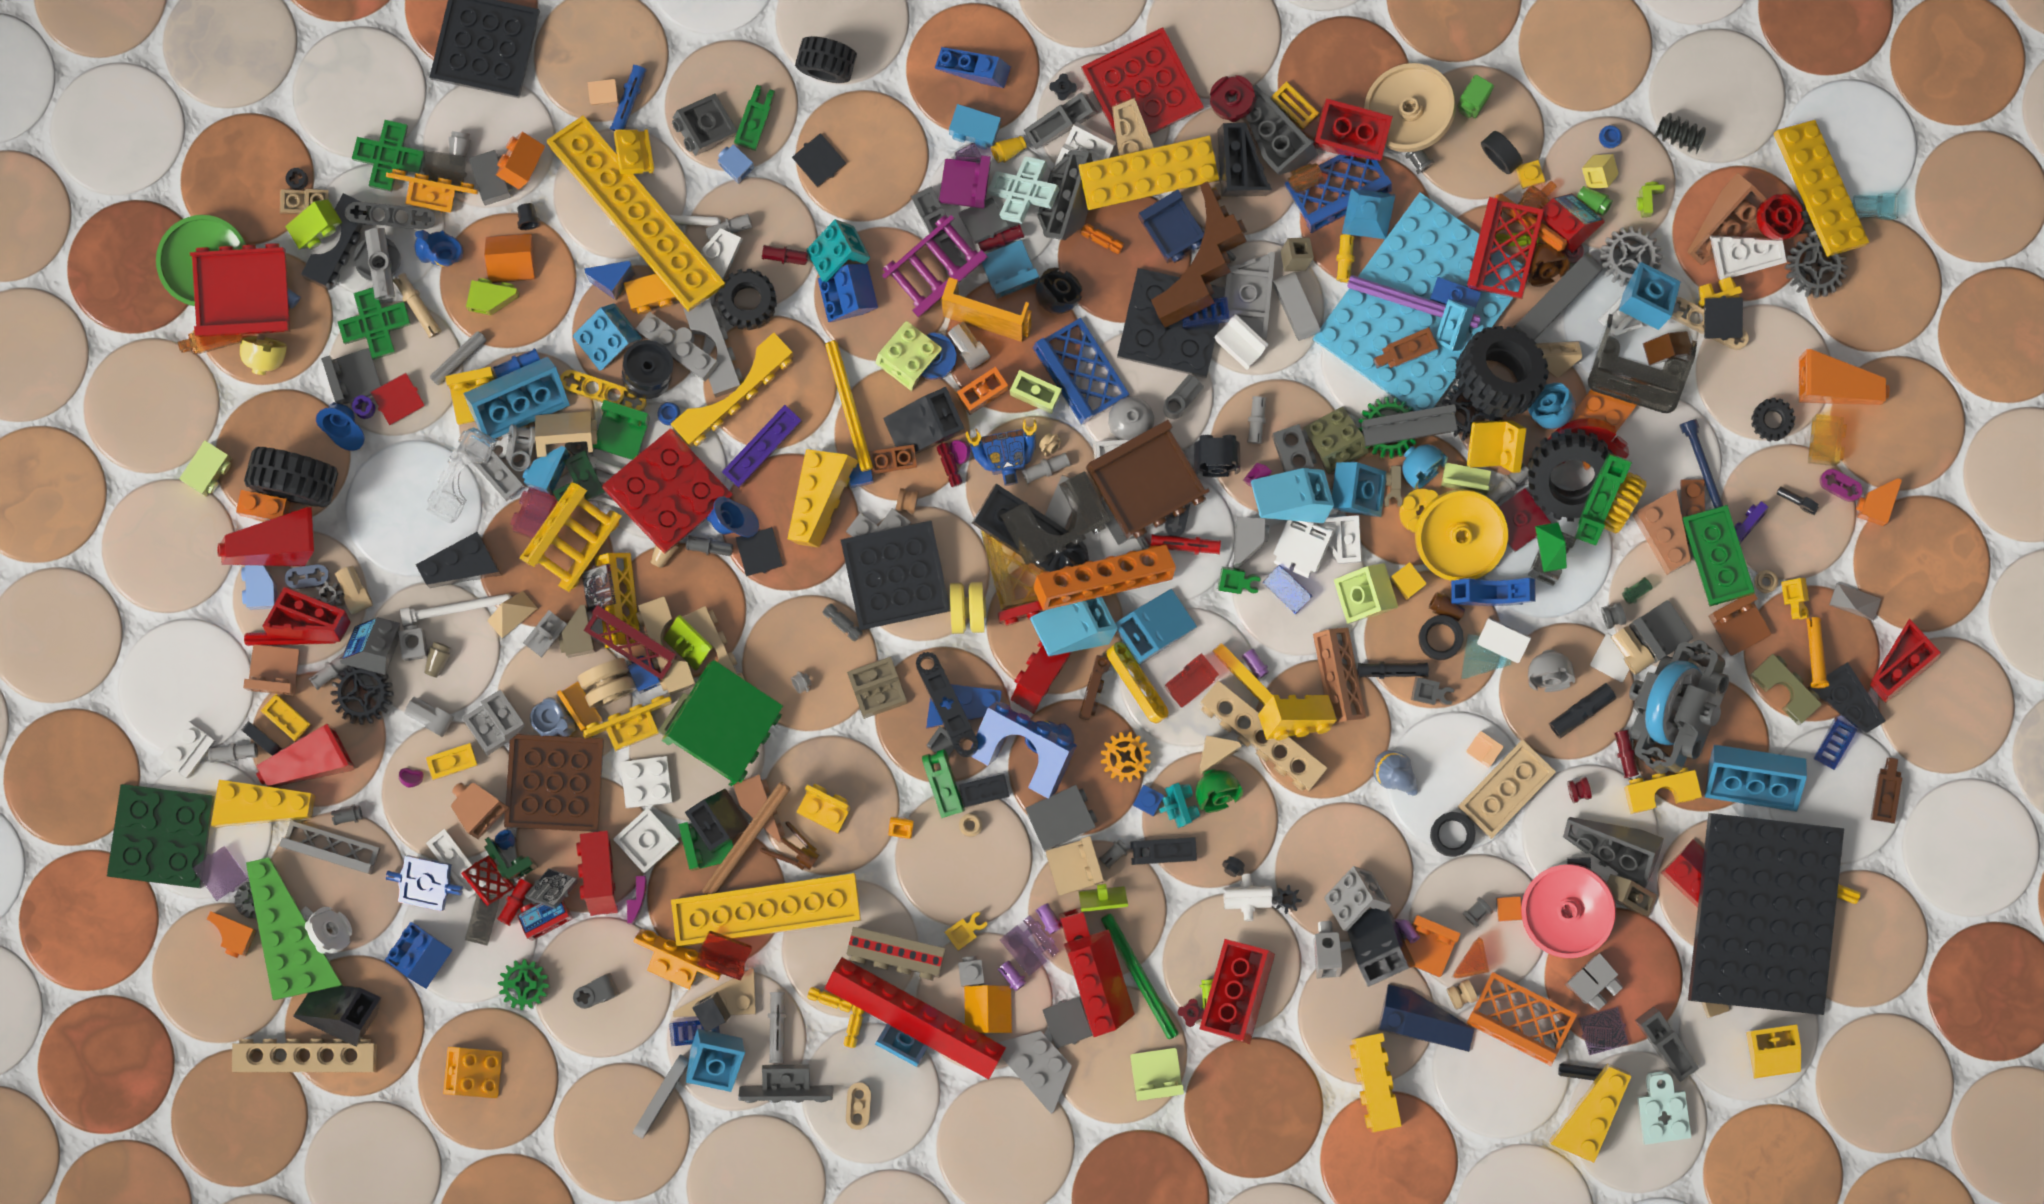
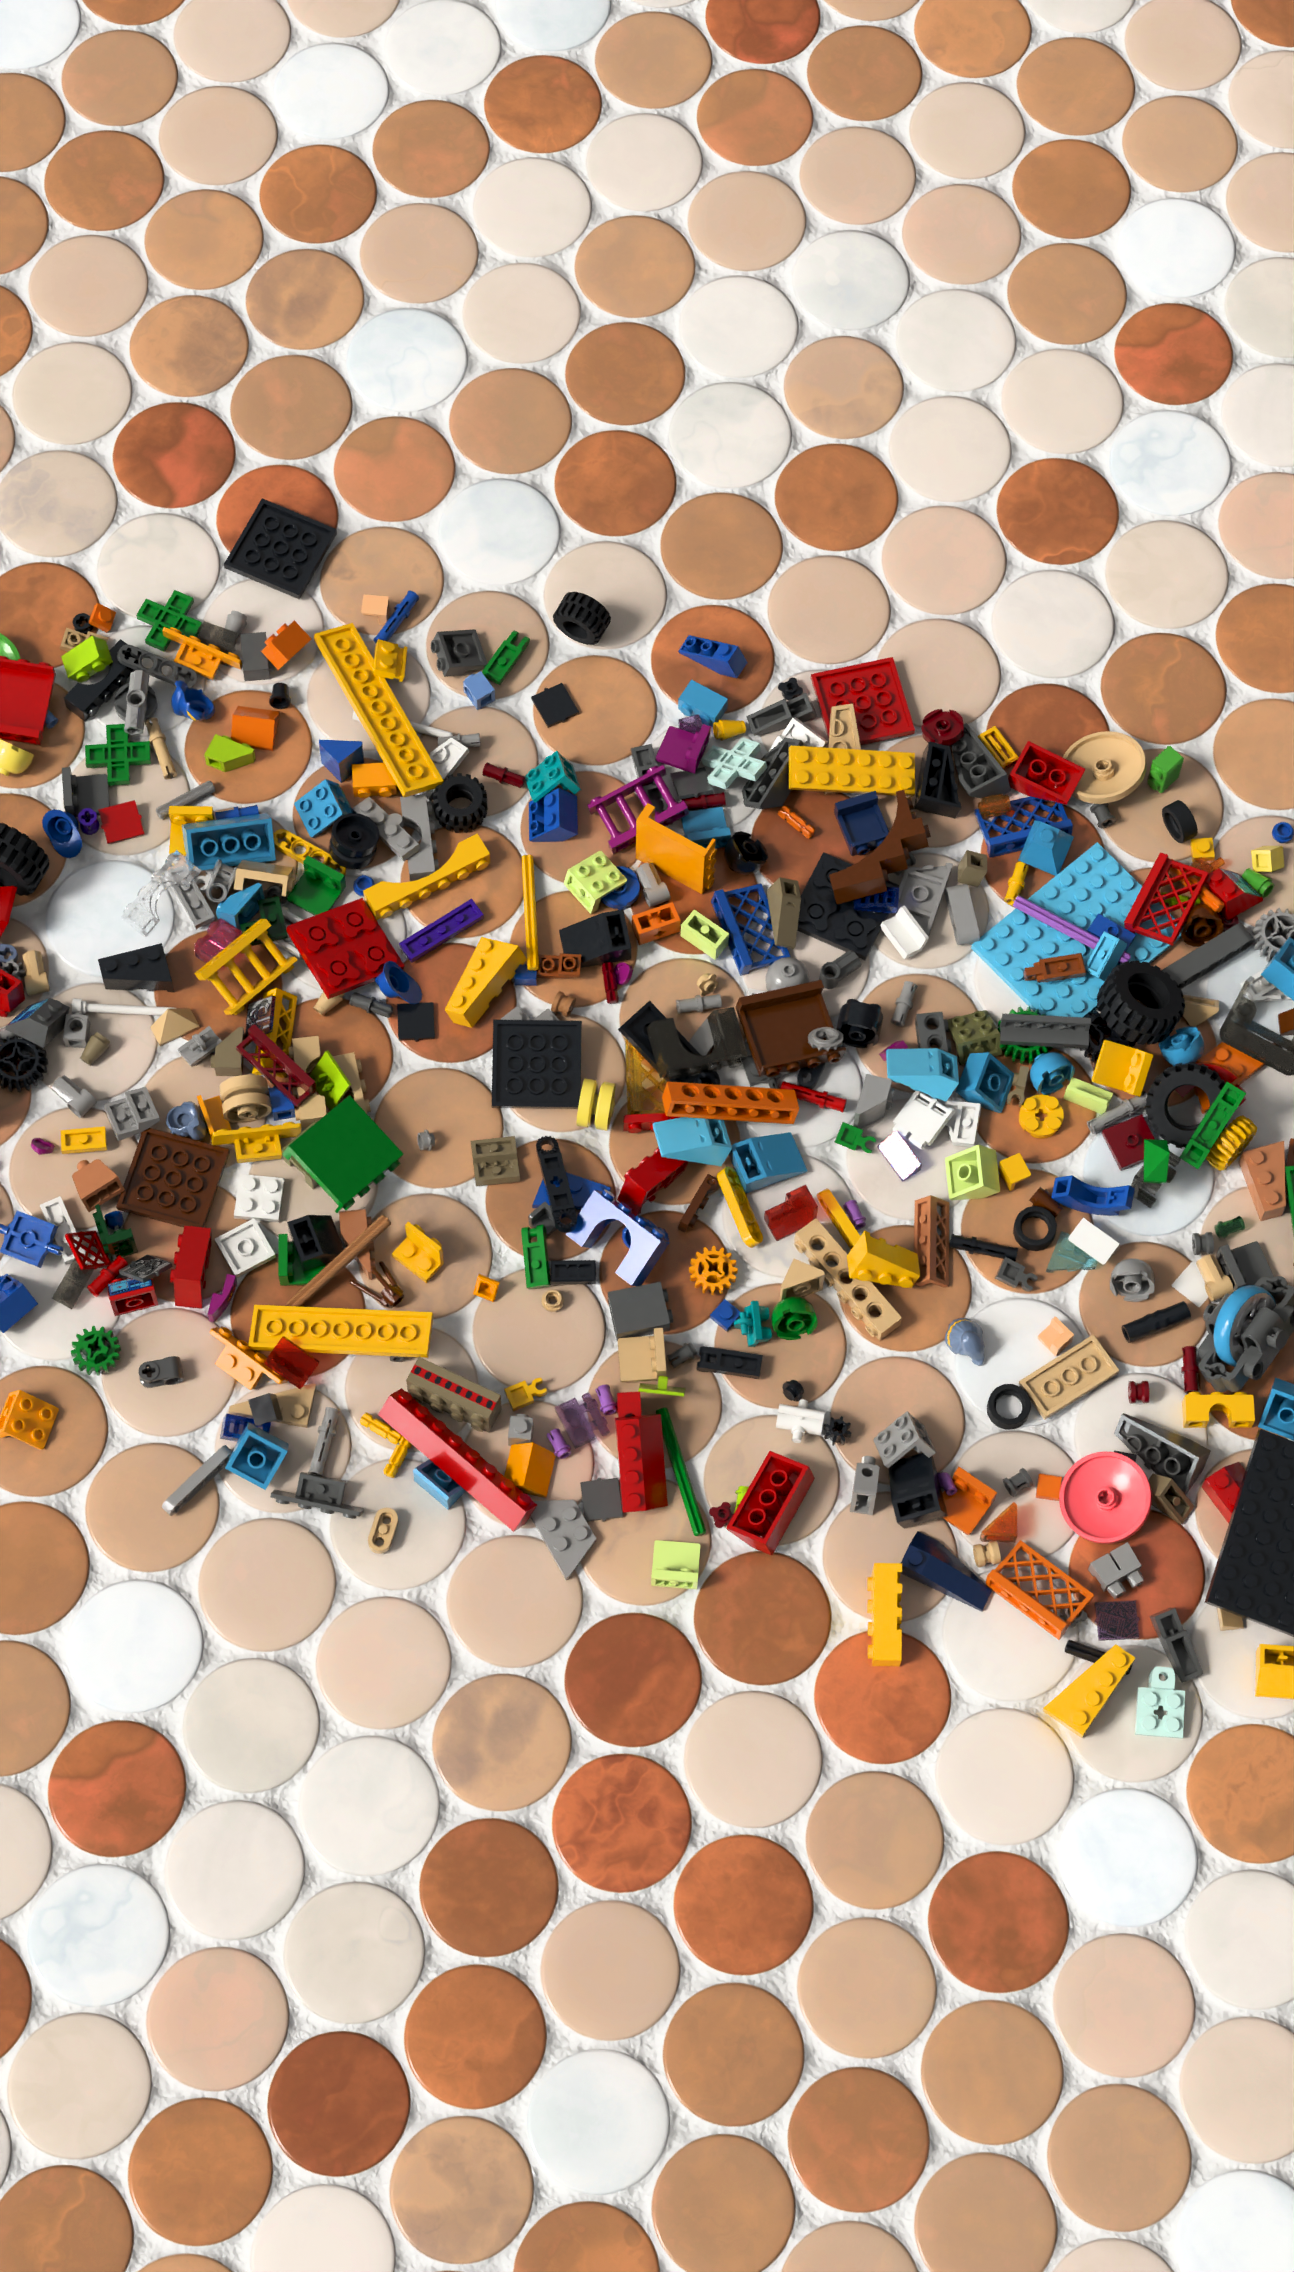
camera: 10 degrees right, 15 degrees down
dark grey axle [822,604,863,642] -> none
torso [965,419,1037,486] -> none
yellow dish [1415,489,1508,581] -> none
none -> orange plate [89,603,116,633]
none -> dark tan slope [767,877,801,949]
none -> light grey gear [808,1027,843,1051]

